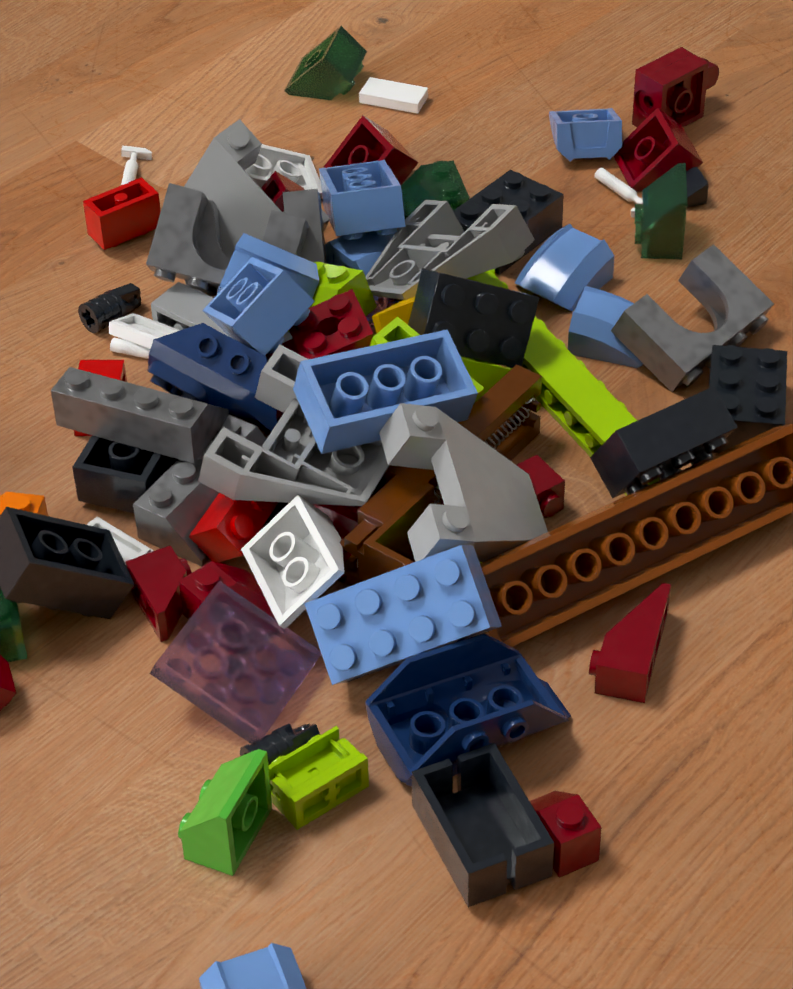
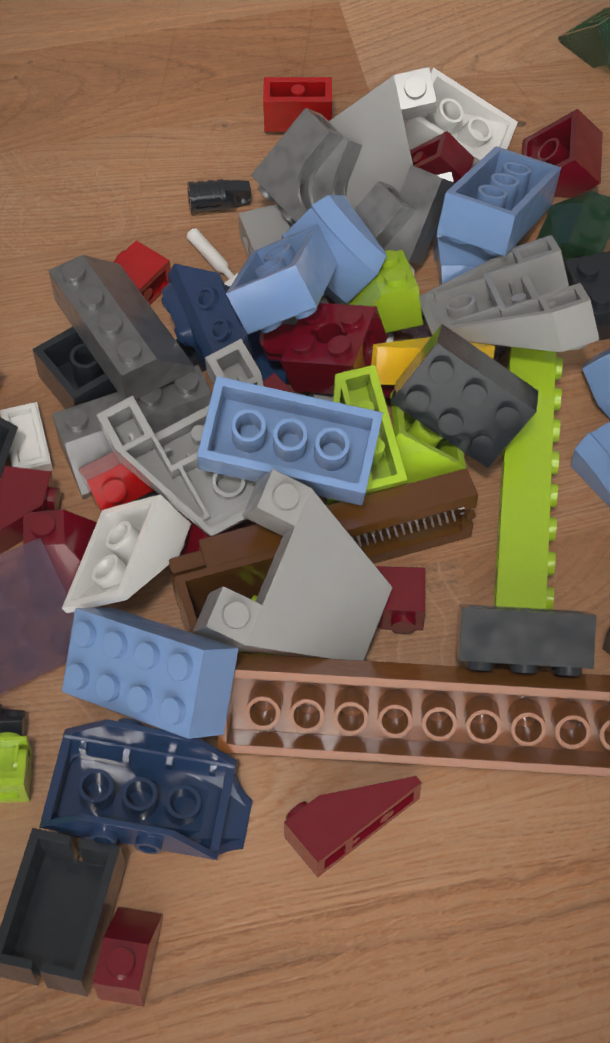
camera: 35 degrees right, 15 degrees up
white tile [109,313,180,349] -> none
white piece [121,146,152,185] -> none

